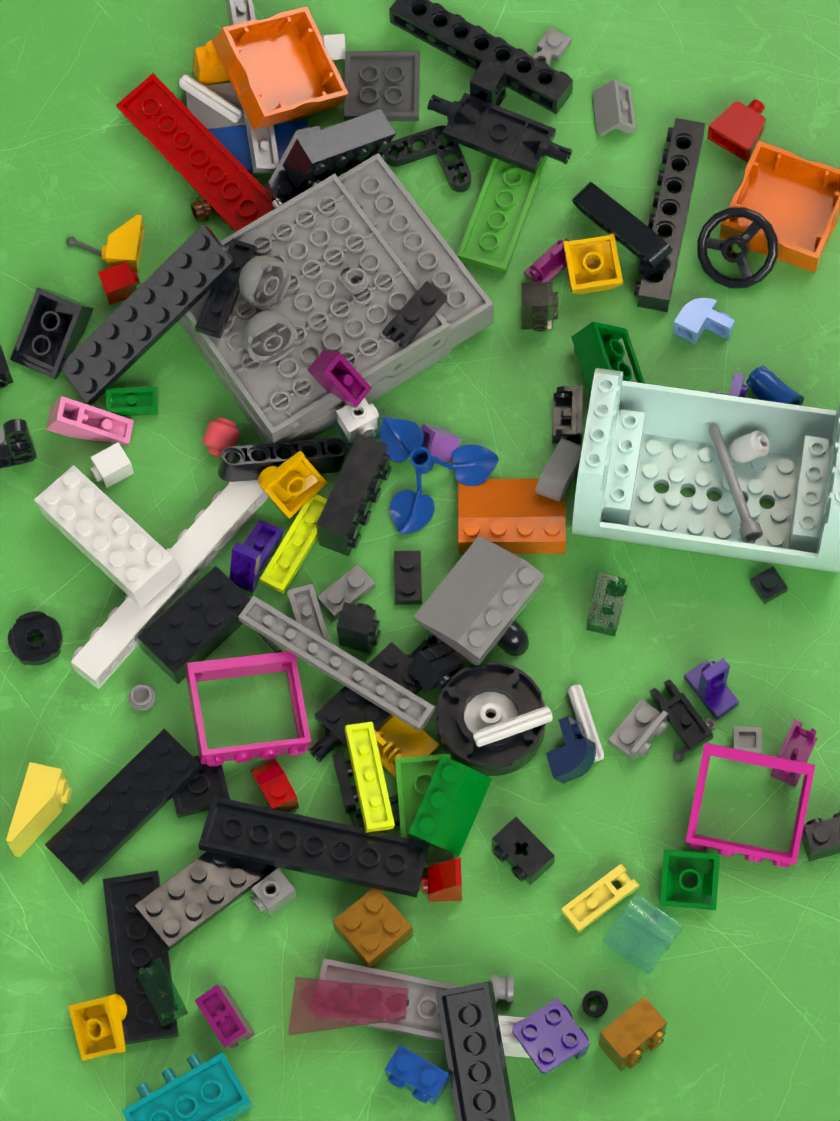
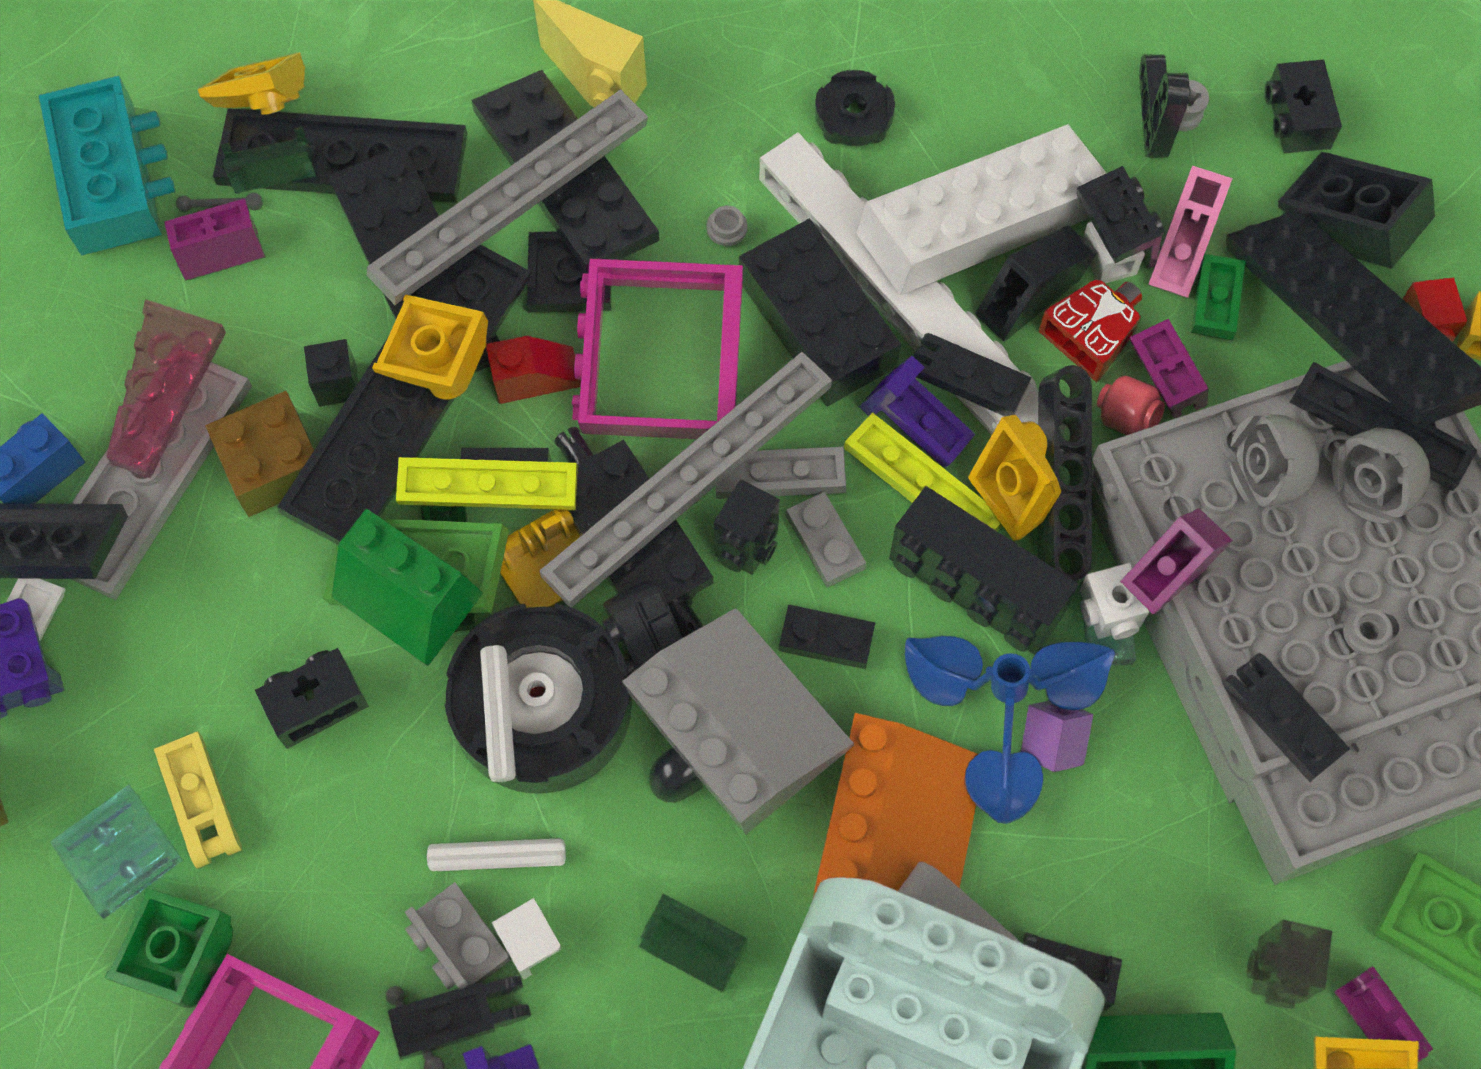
camera: 100 degrees right, 0 degrees up
light grey brick [251,868,297,917] -> none
red slope [422,858,462,902] -> none
light grey wheel [491,974,514,1003] -> none
dark blue brick [546,716,596,783] -> none
black bush [582,990,608,1018] -> none
none -> dark grey hinge [176,192,263,212]
none -> black brick [304,339,359,407]
none -> light grey plate [367,89,648,305]
none -> yellow slope [372,294,488,400]
none -> white panel [492,898,561,979]
none -> black hinge [914,333,1032,416]
none -> black slope [975,225,1097,342]
none -> red torso [1038,280,1142,383]
none -> black bracket [1076,166,1164,269]
none -> magenta hinge [1130,319,1209,418]

